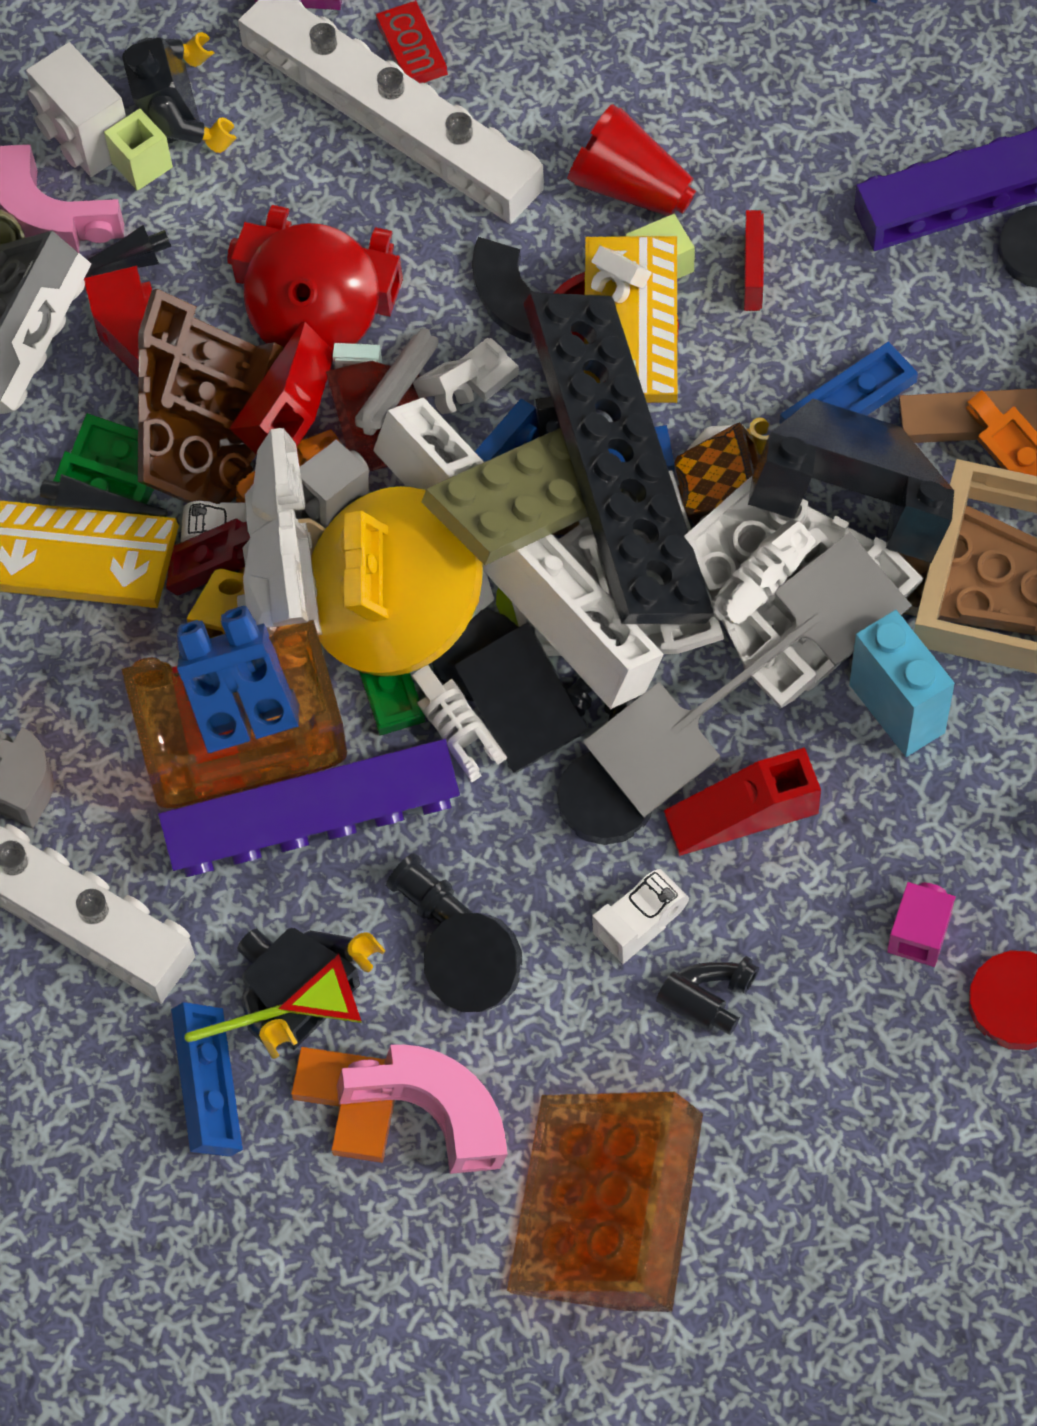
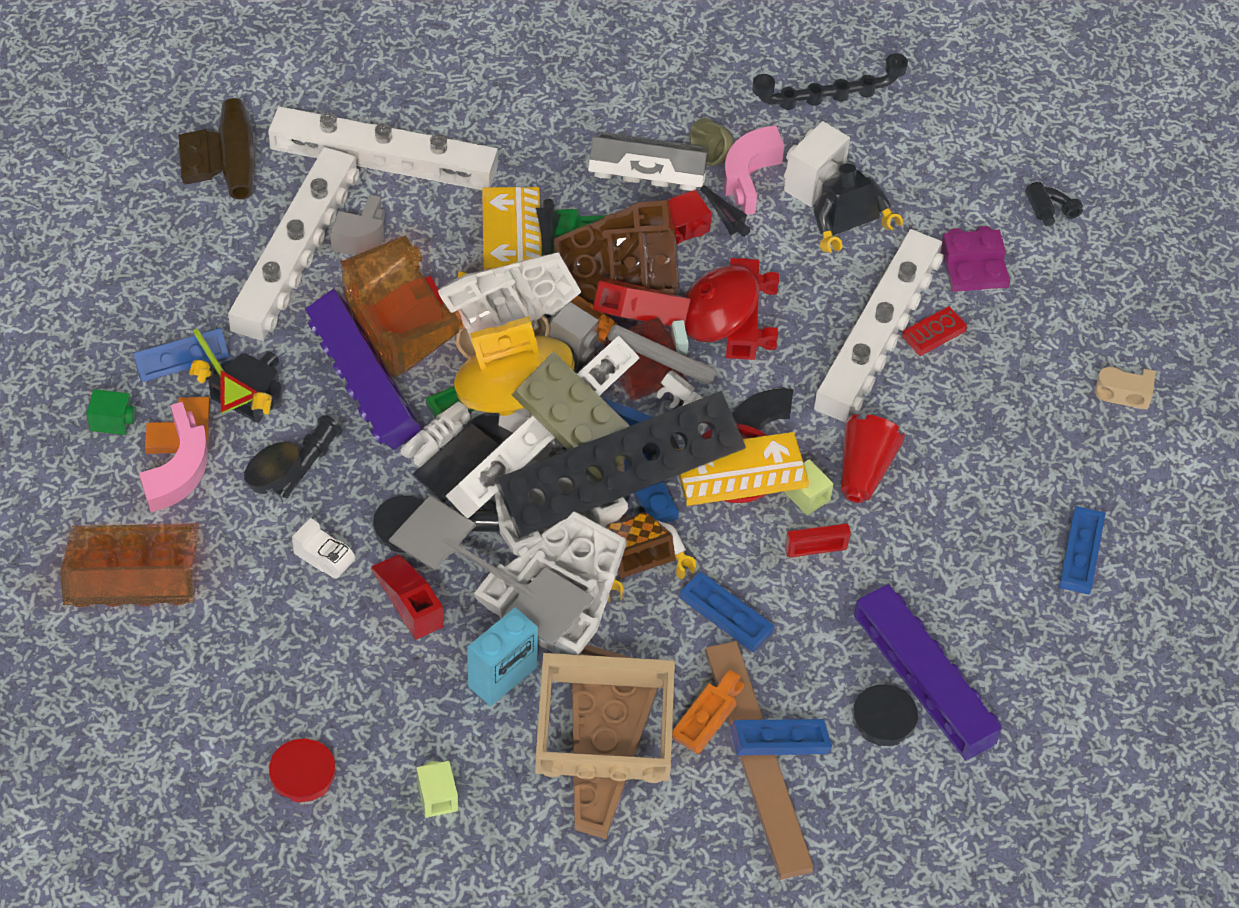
camera: 70 degrees right, 10 degrees down
yellowish green brick [104,108,173,191] -> none
blue hips [177,606,300,754] -> none
white tile [591,246,652,303] -> none
black plant [656,956,759,1035] -> none
white hinge [711,519,815,625] -> none
black wedge [748,399,954,563] -> none
dark pink brick [887,882,956,967] -> none
none -> green brick [86,389,136,435]

